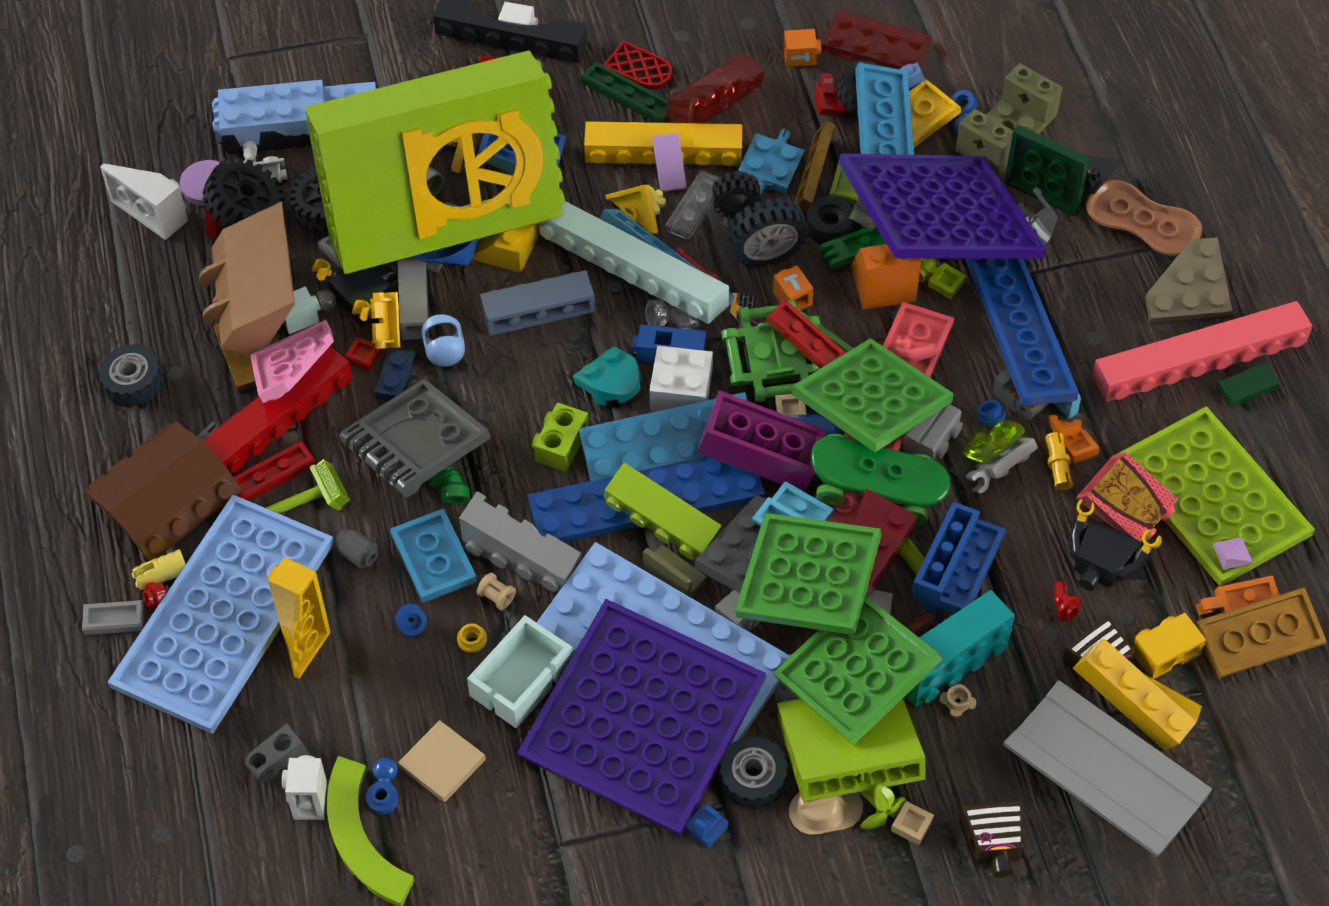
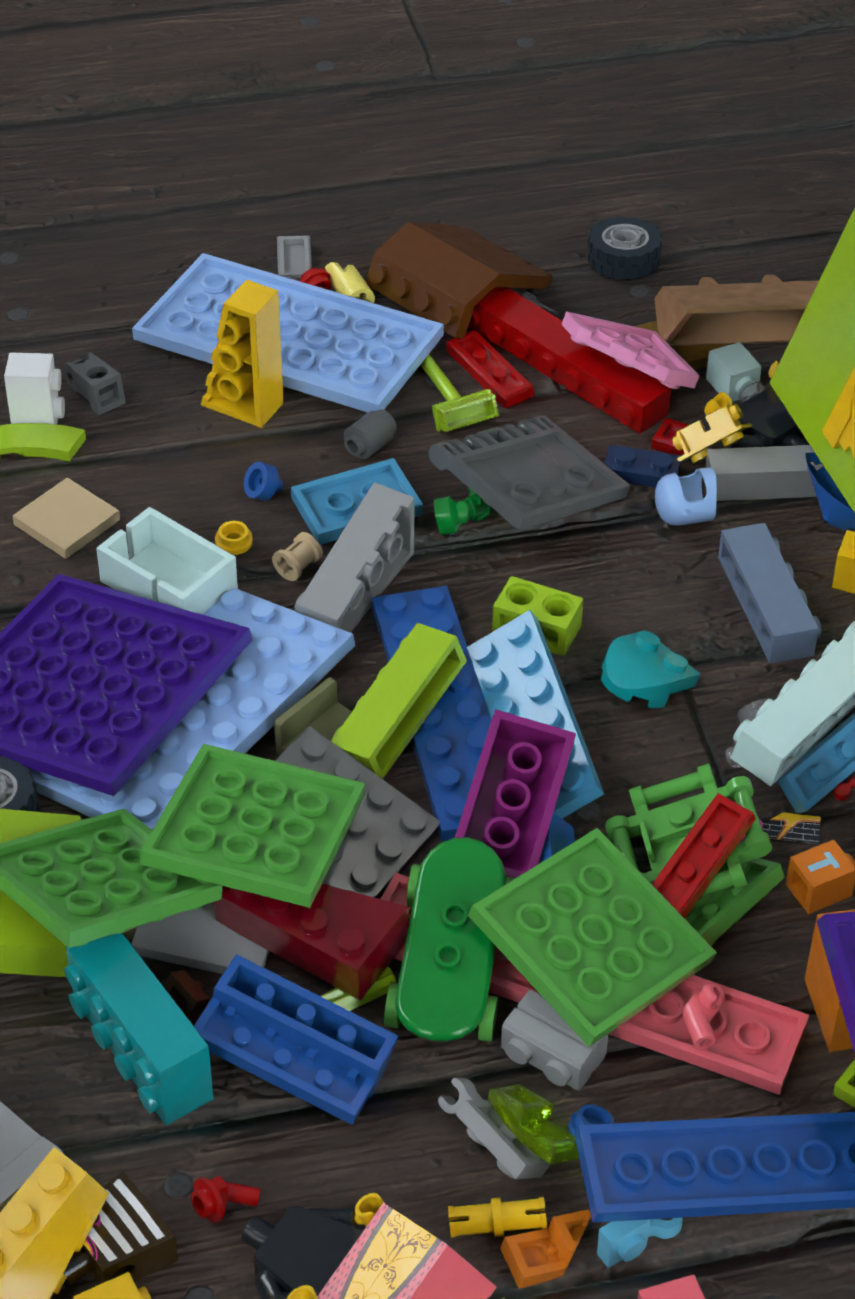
camera: 90 degrees right, 10 degrees down
blue plate [366,757,399,815] -> none
blue brick [632,325,706,365] -> none
white brick [649,346,713,411] -> none
medium azure slope [752,481,834,526] -> none
tan plate [940,684,976,718] -> none

